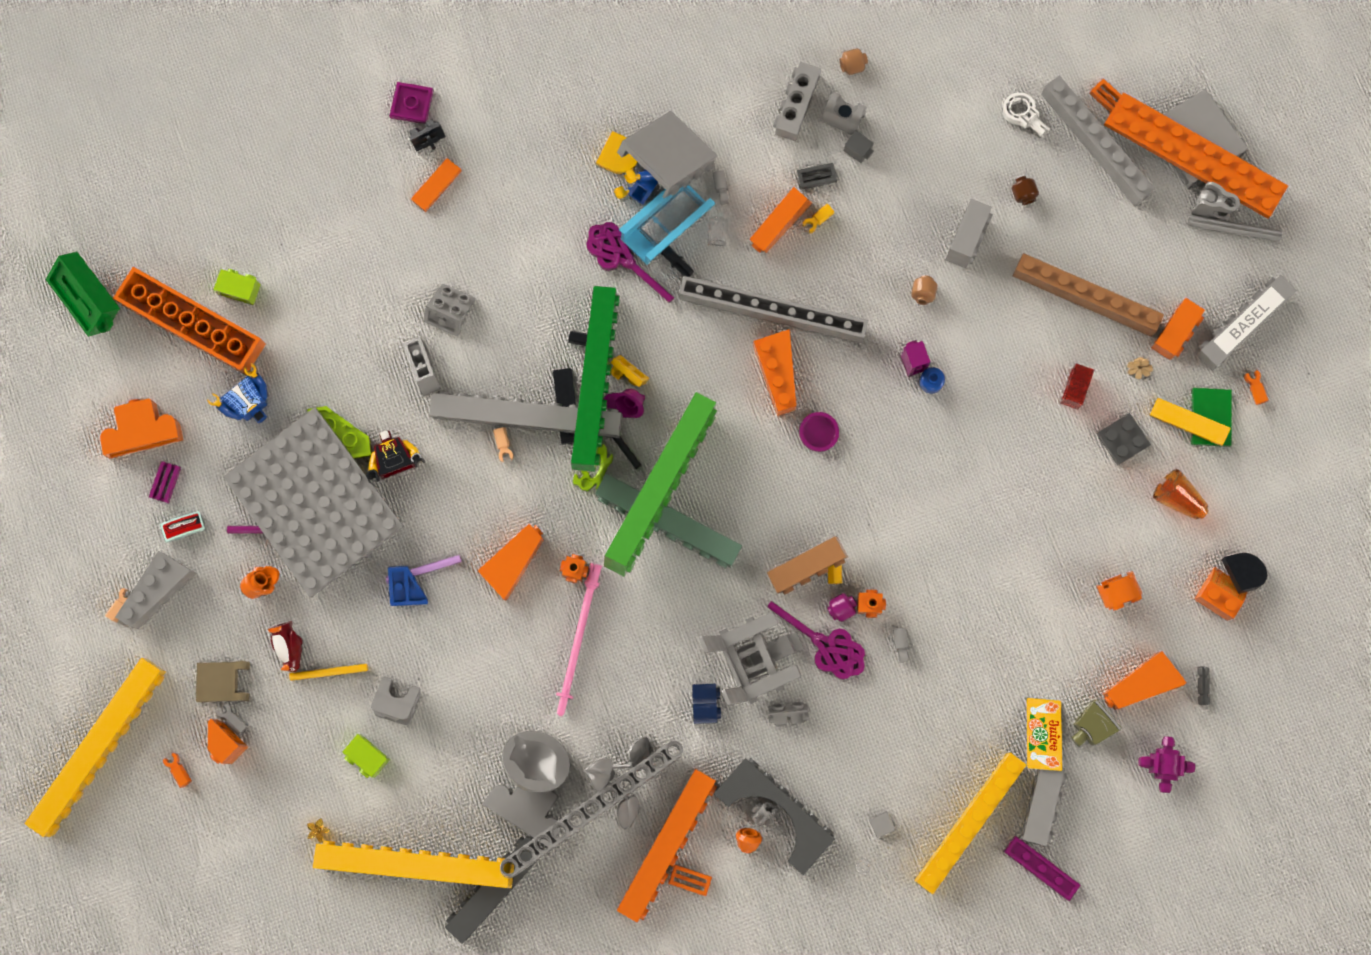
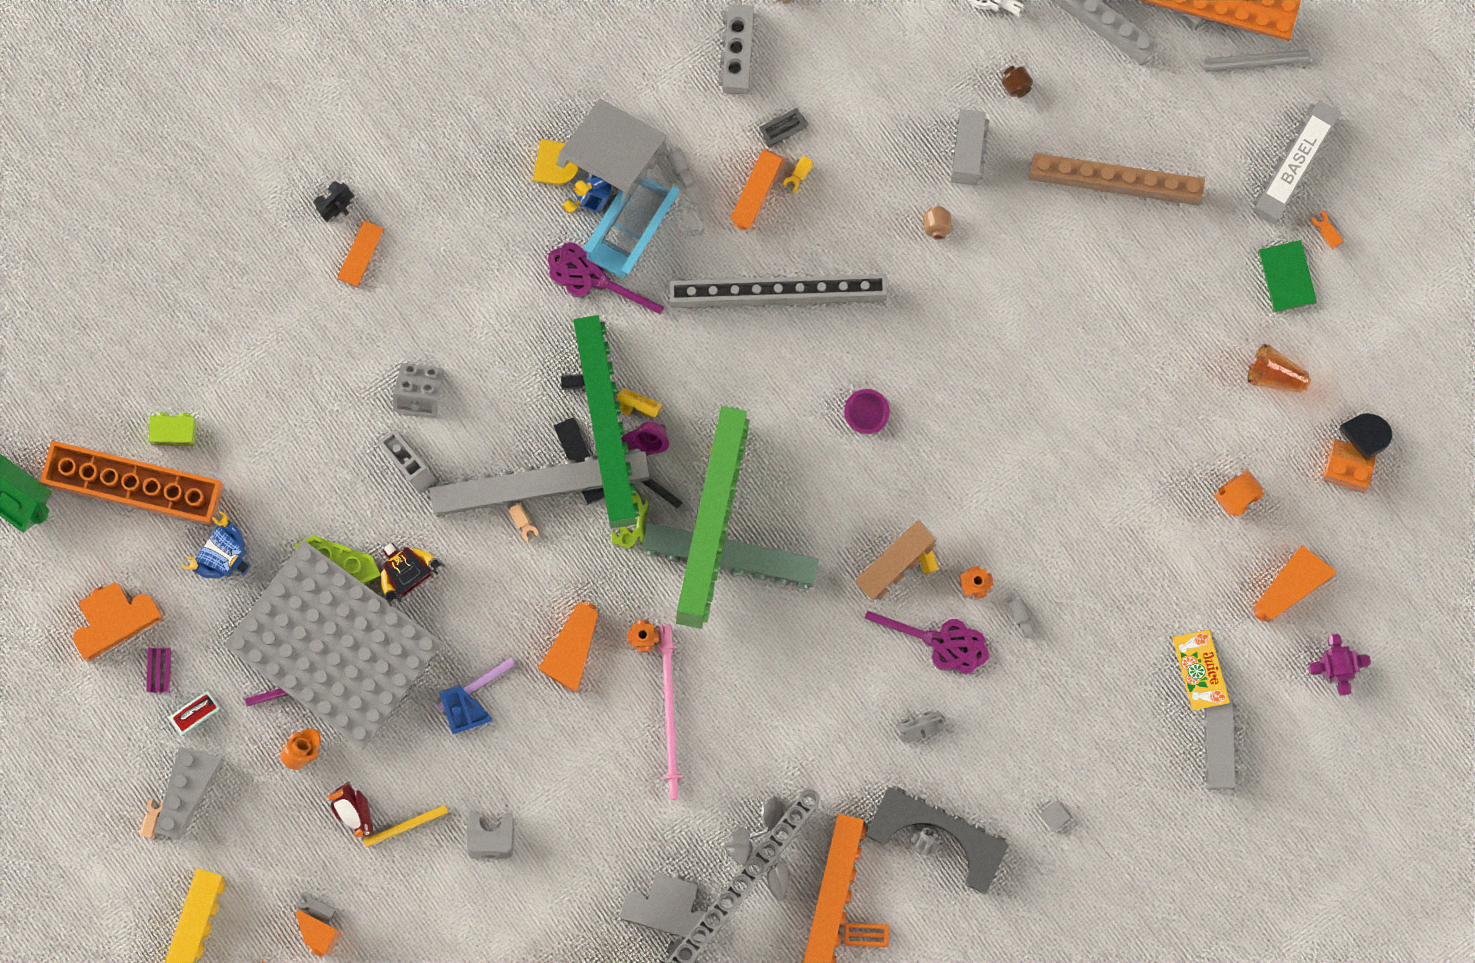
camera: 20 degrees left, 0 degrees up
dark tan flag [196,661,250,702] -> none
lime brick [342,734,391,778] -> none
magenta tile [389,82,434,124] -> none
light grey piece [502,731,570,793] -> none
black axle [661,246,694,277] -> none
dark blue brick [692,683,721,724] -> none
light grey piece [699,612,804,706] -> none
orange cone [736,828,763,853] -> none
orange wedge [753,329,796,416] -> none
light grey piece [822,91,867,135] -> none
magenta head [827,593,858,622] -> none
dark grey brick [843,130,874,163] -> none
magenta brick [901,340,931,377] -> none
yellow brick [914,753,1026,894] -> none
blue head [919,367,945,394] -> none
magenta tile [1003,836,1081,901] -> none
clear red brick [1060,363,1094,410] -> none
olive torso [1071,699,1122,747] -> none
dark grey plate [1097,413,1151,466] -> none
tan plant [1127,357,1153,379] -> none
yellow tile [1150,398,1231,446] -> none
orange brick [1151,298,1205,360] -> none
light grey piece [1191,182,1240,221] -> none
dark grey axle [1197,666,1210,705] -> none

